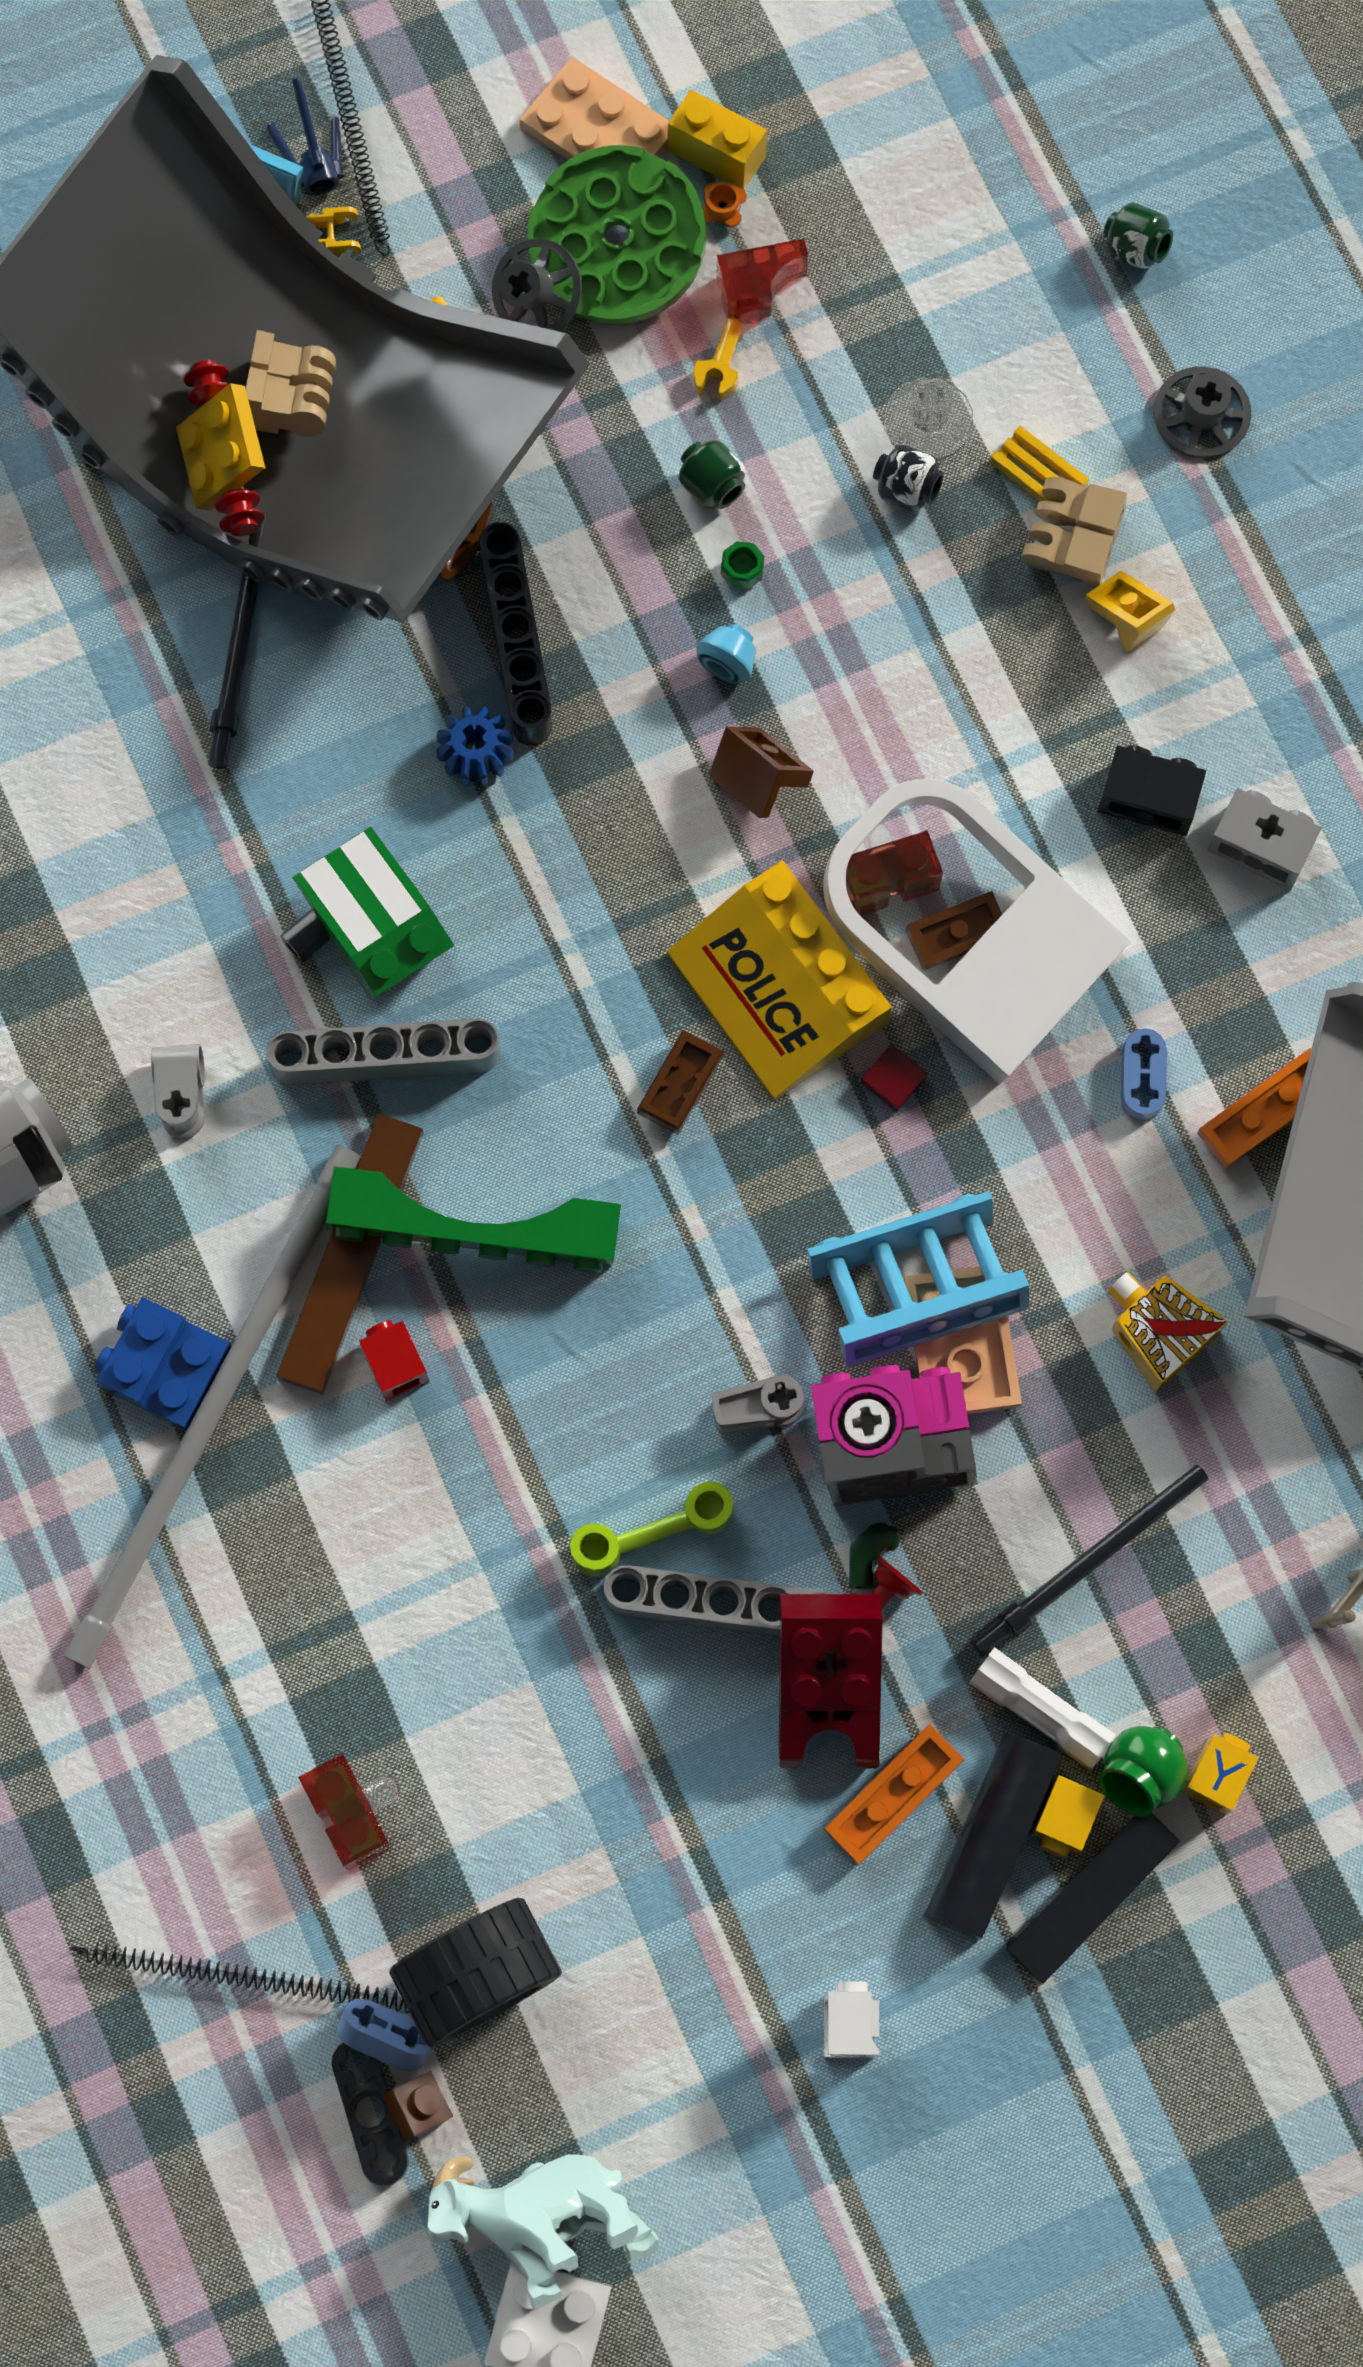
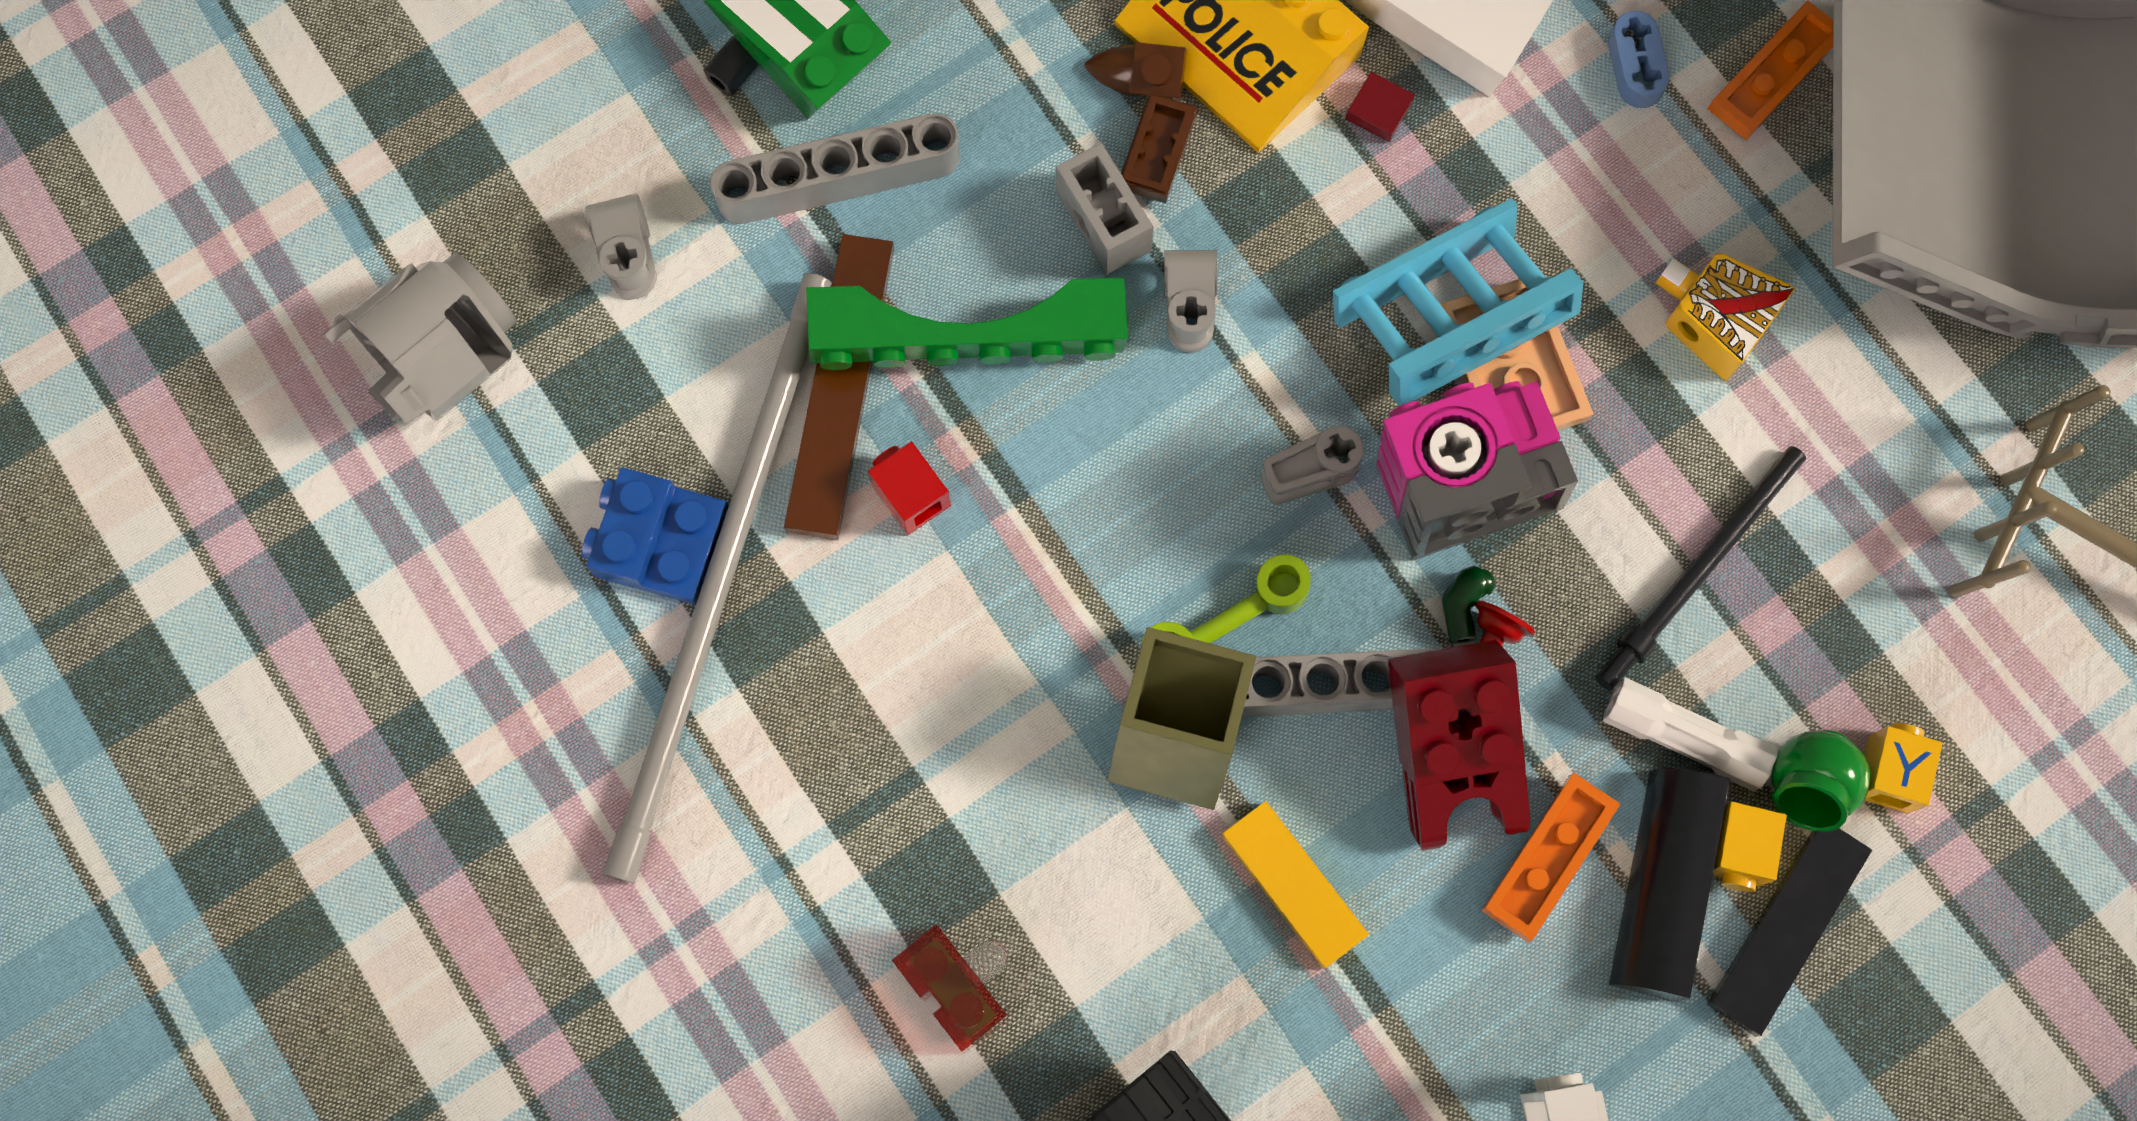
camera: 10 degrees left, 0 degrees up
none -> light grey brick [1056,143,1154,275]
none -> reddish brown plate [1085,42,1187,101]
none -> olive slope [1107,627,1257,810]
none -> light grey piece [1164,250,1217,353]
none -> yellow tile [1221,801,1369,970]

